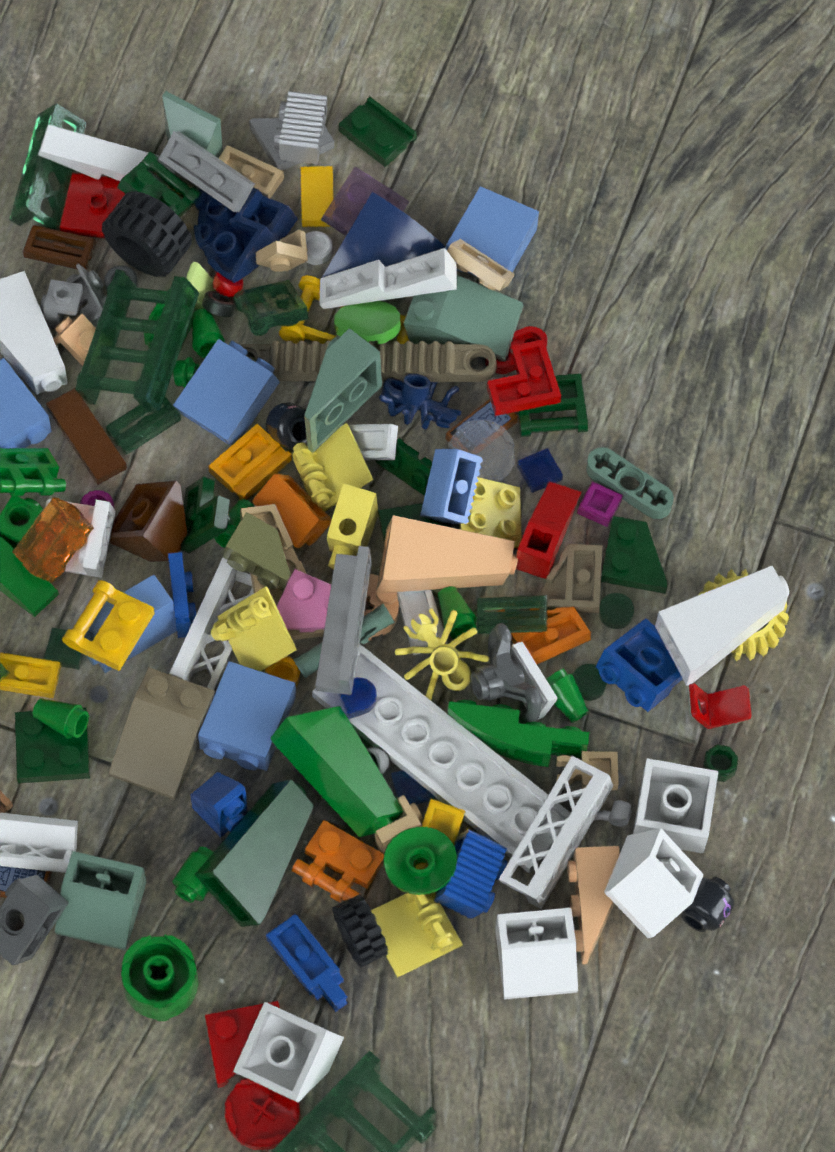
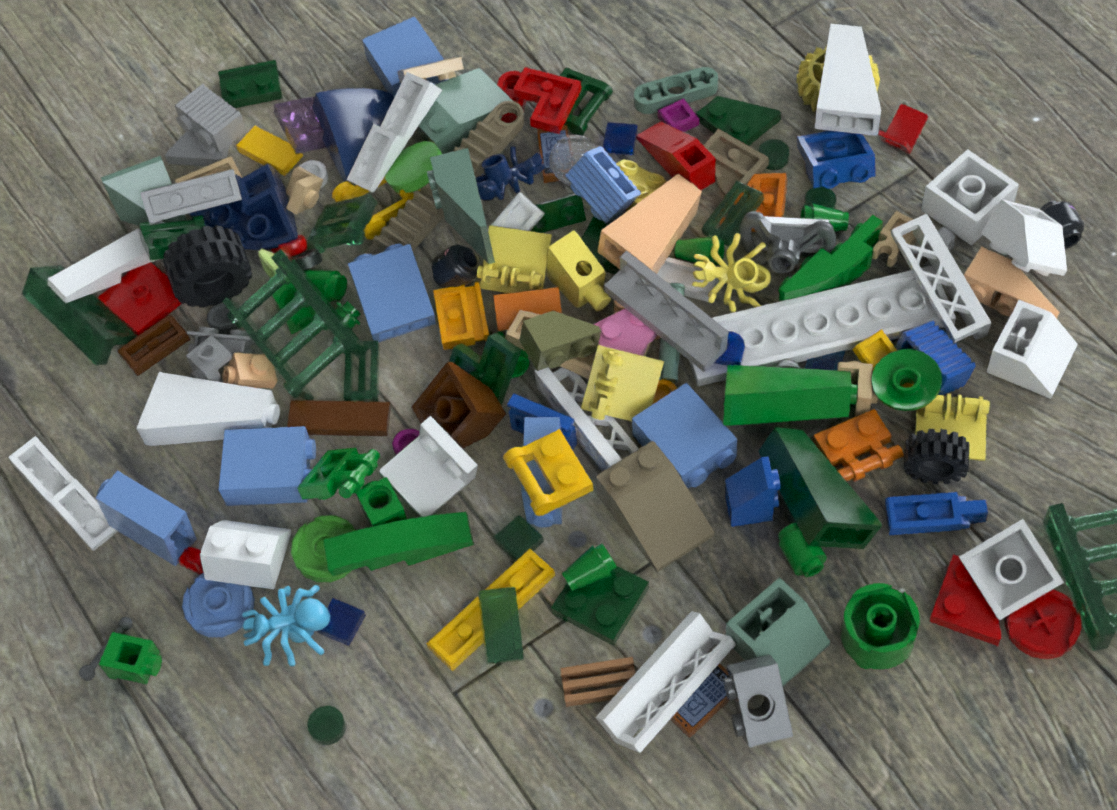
camera: 45 degrees left, 5 degrees down
clear orange brick [13,497,94,582] -> none
dark green tile [703,744,738,782] -> none

